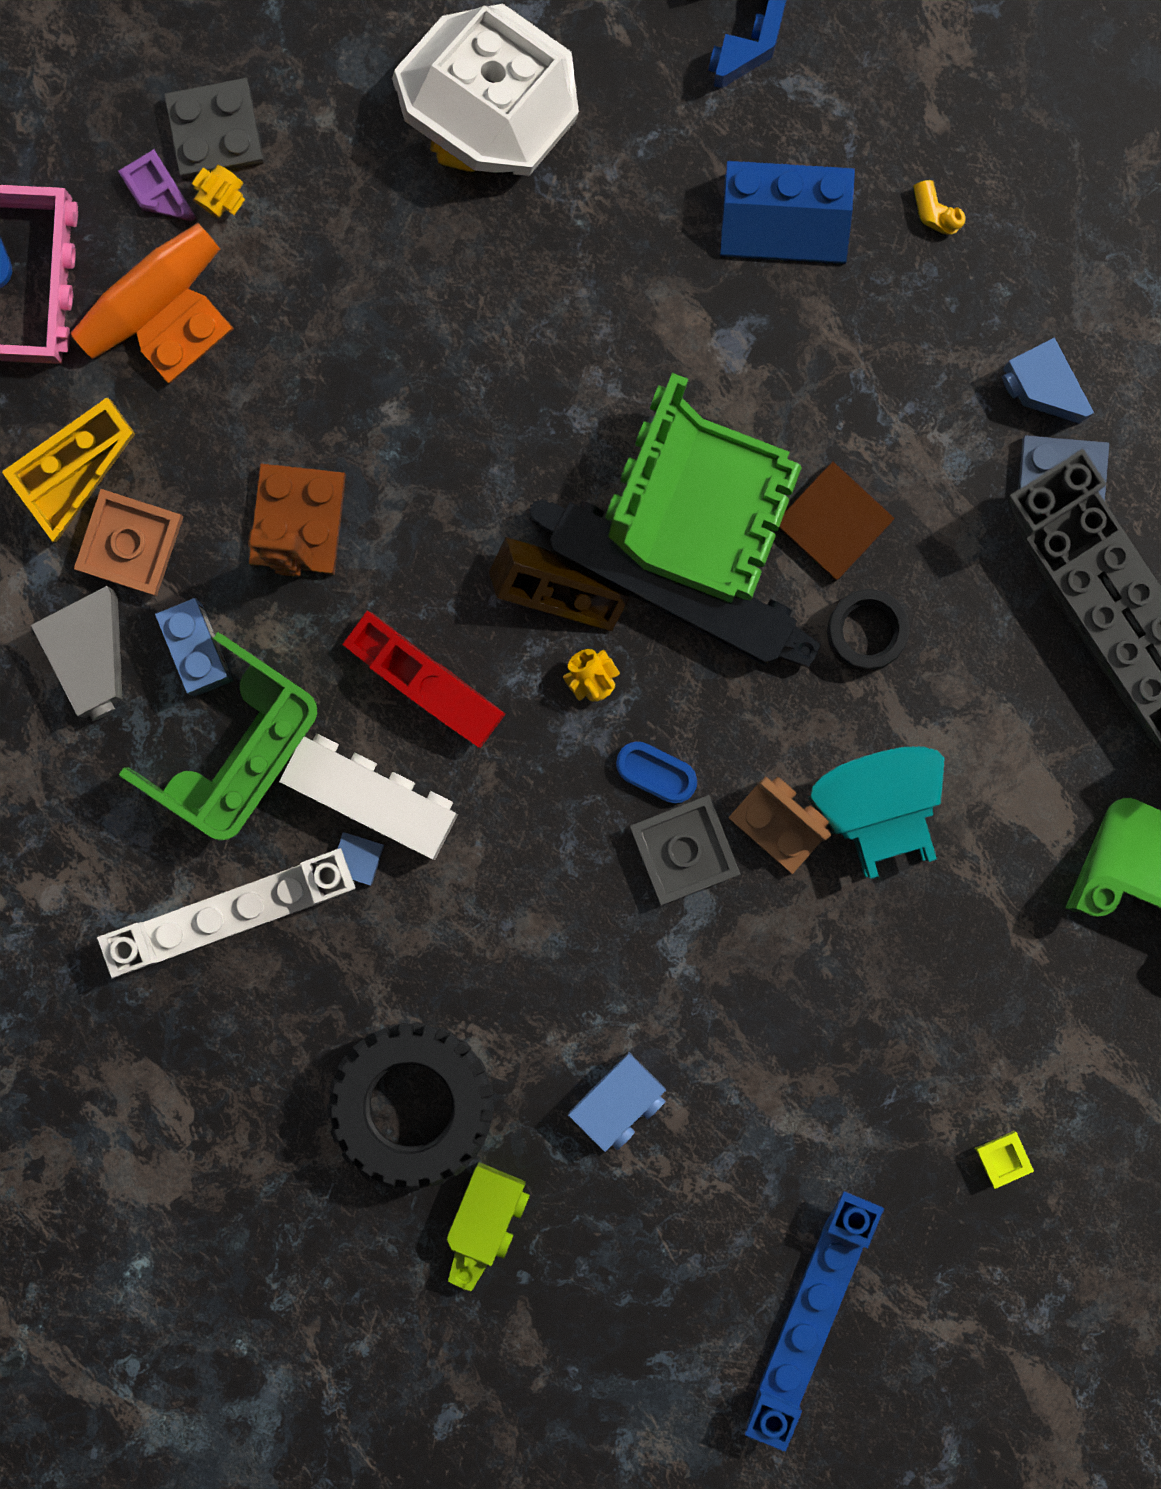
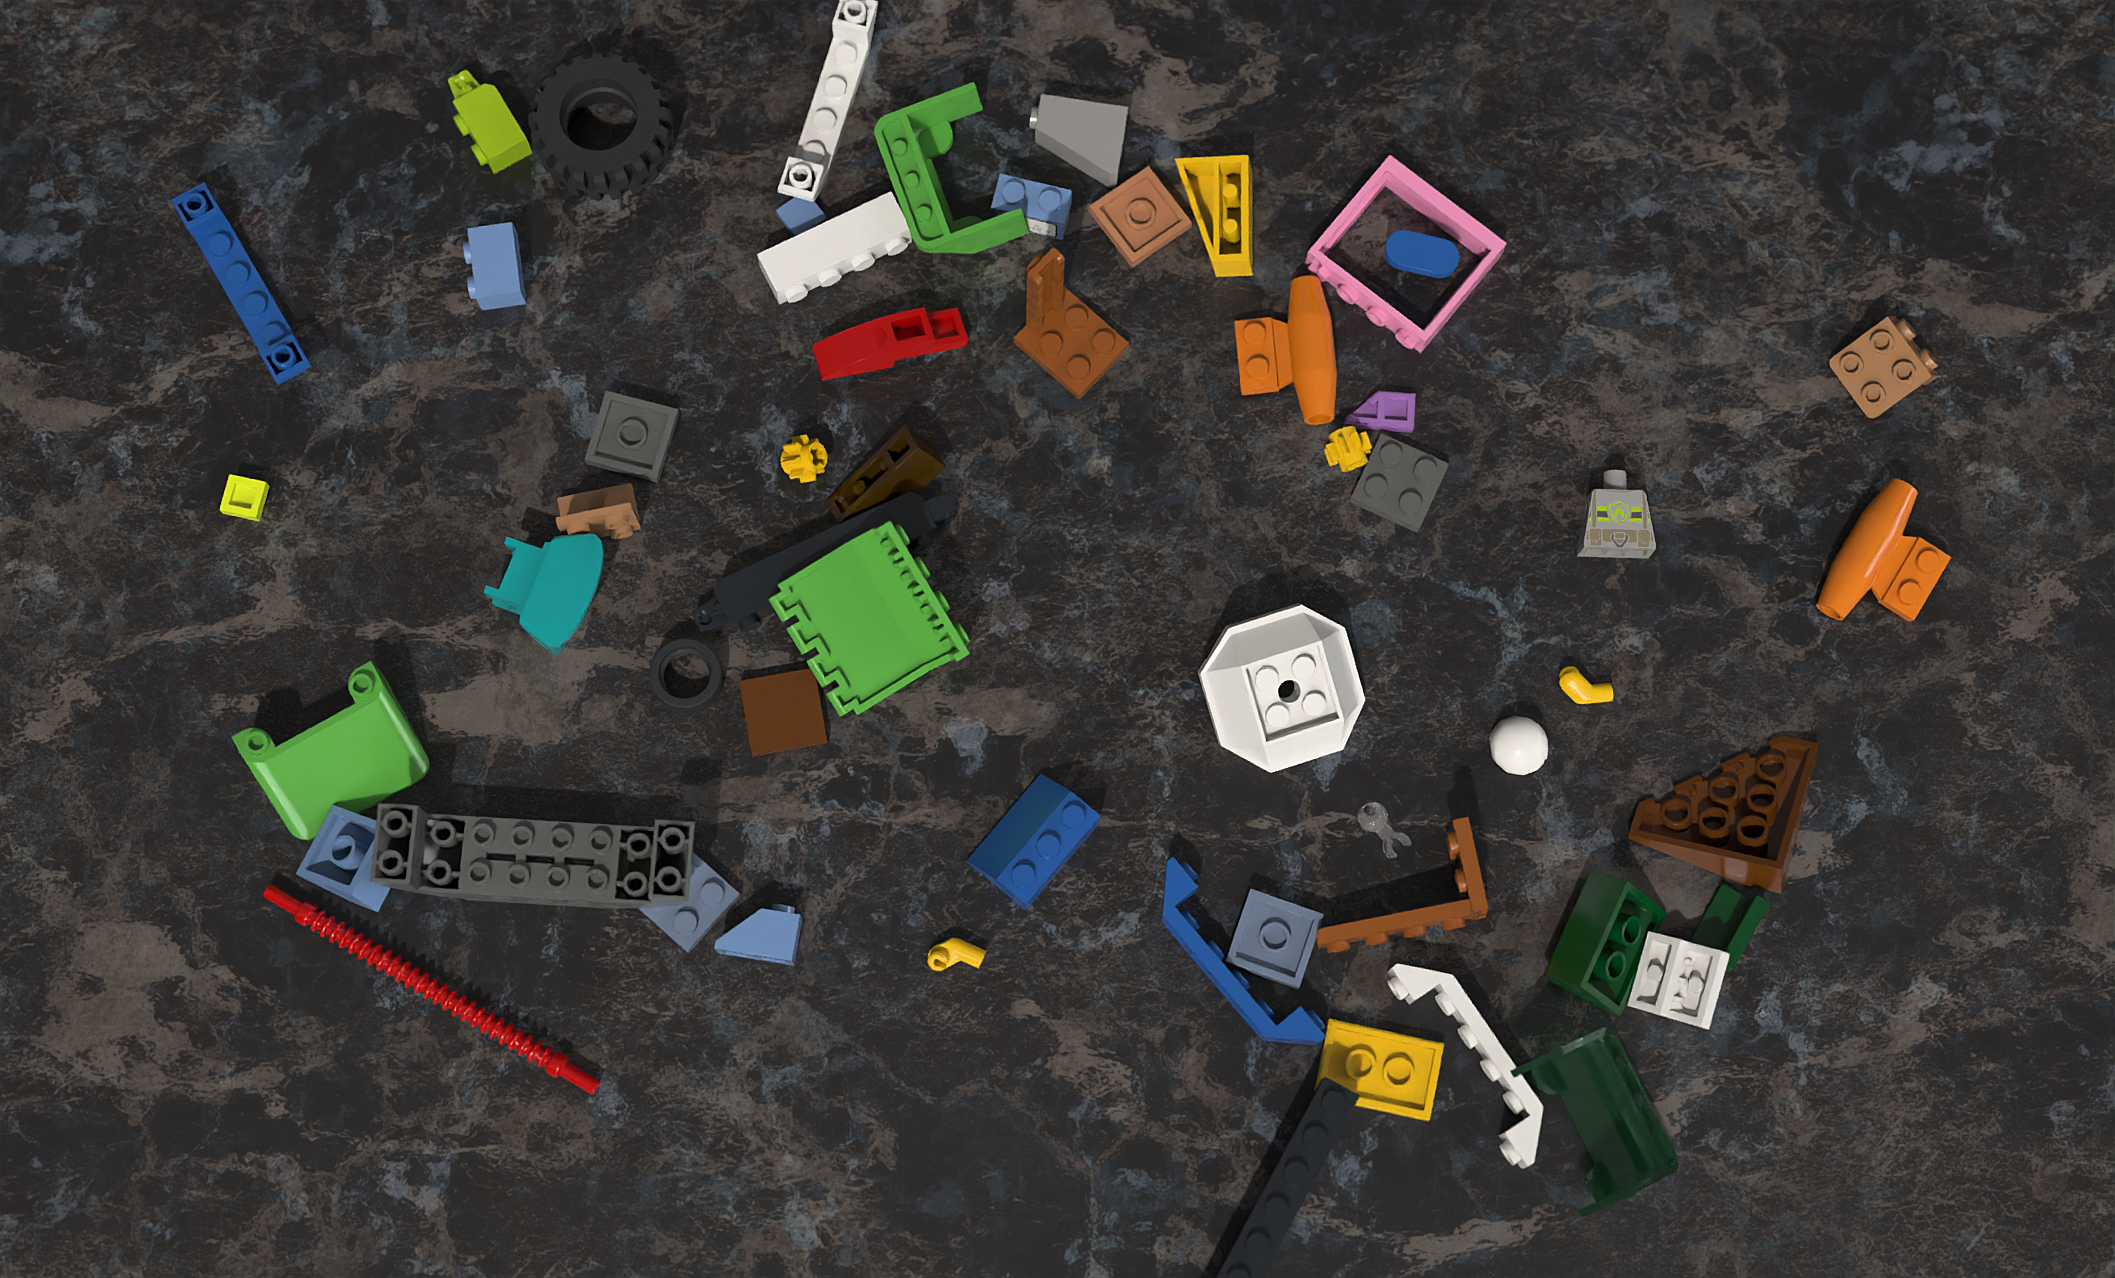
camera: 115 degrees right, 10 degrees down
blue tile [616,742,697,803] -> none

